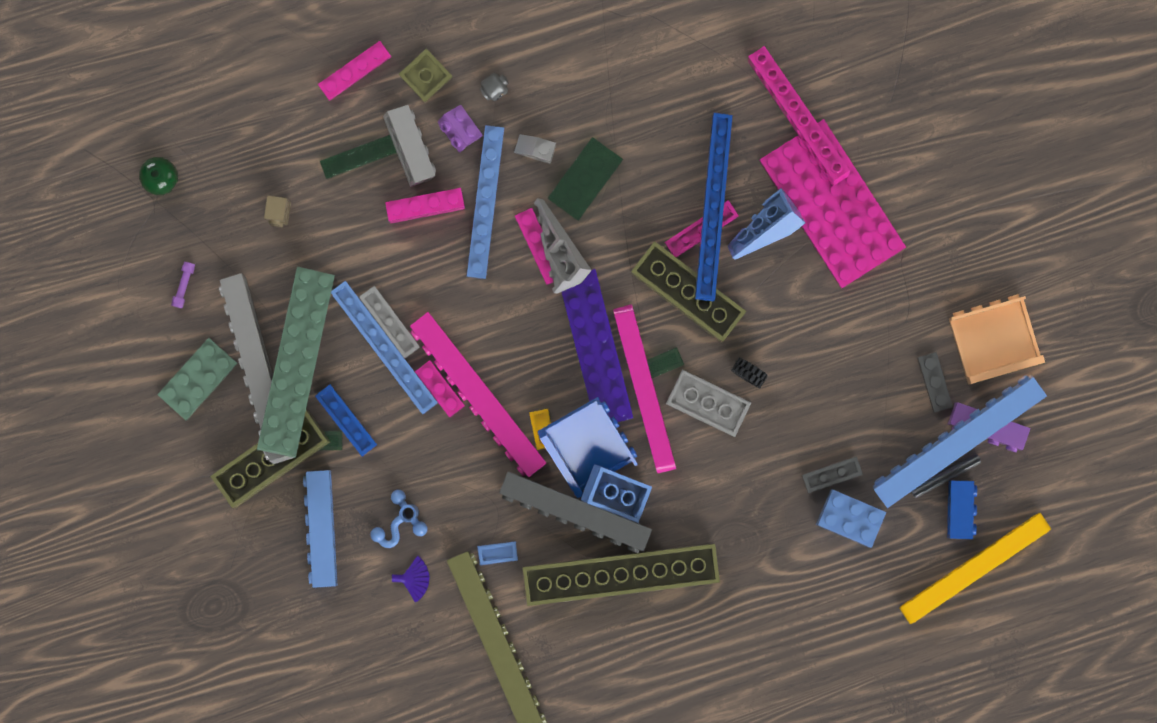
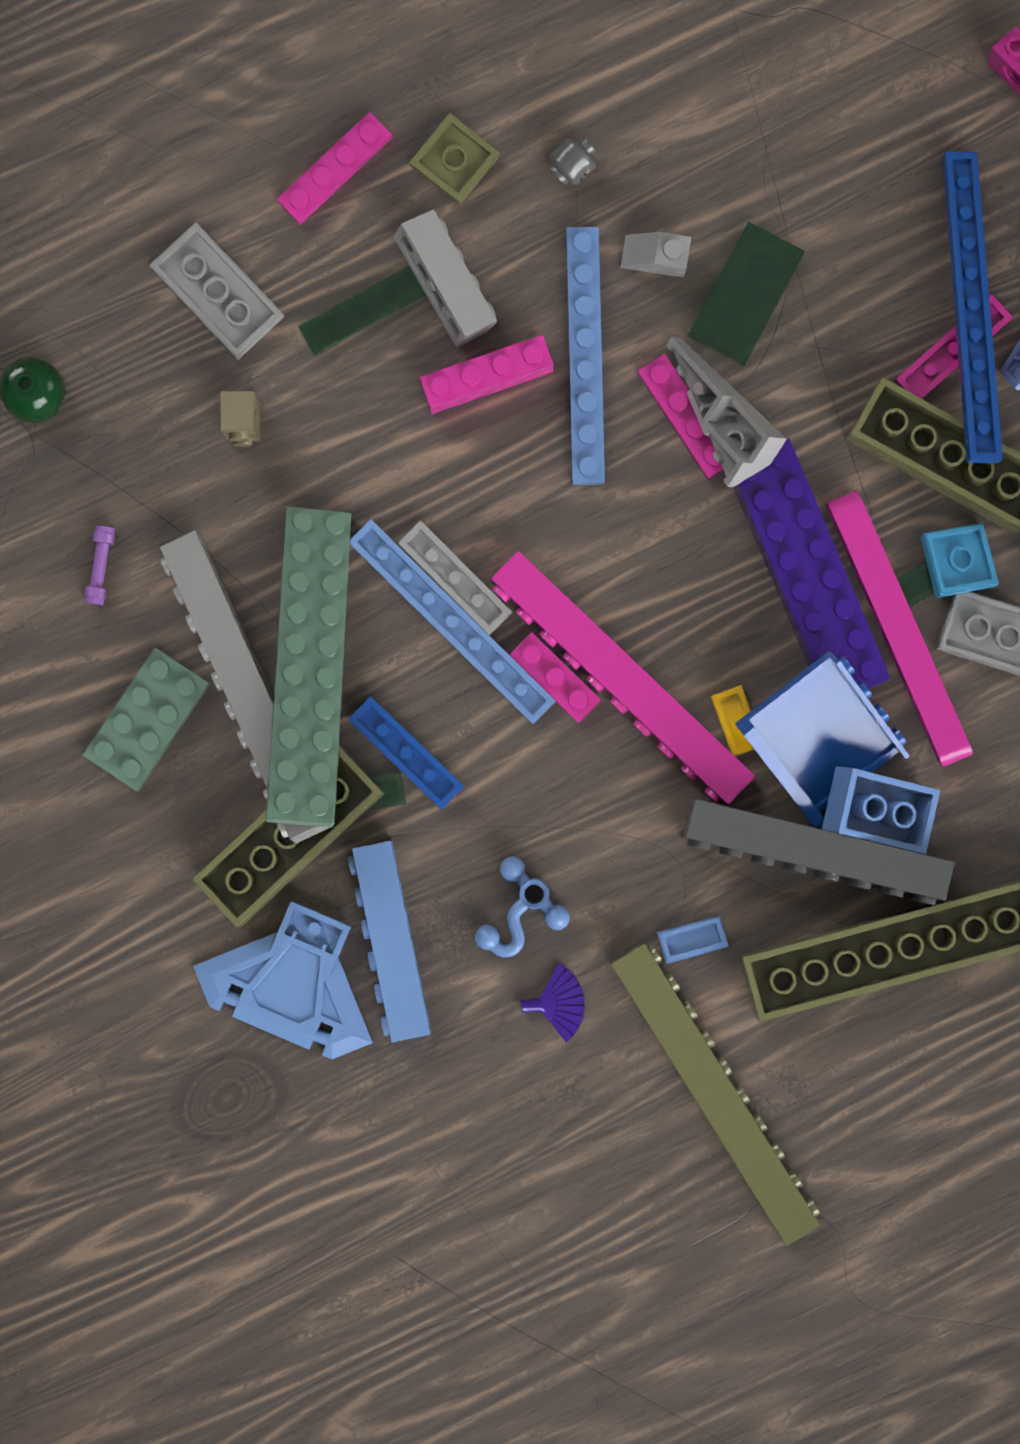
camera: 10 degrees left, 0 degrees up
medium lavender bracket [438,105,483,152] -> none
none -> light grey tile [149,222,285,360]
none -> medium blue plate [193,900,373,1059]
none -> dark azure tile [920,523,999,598]

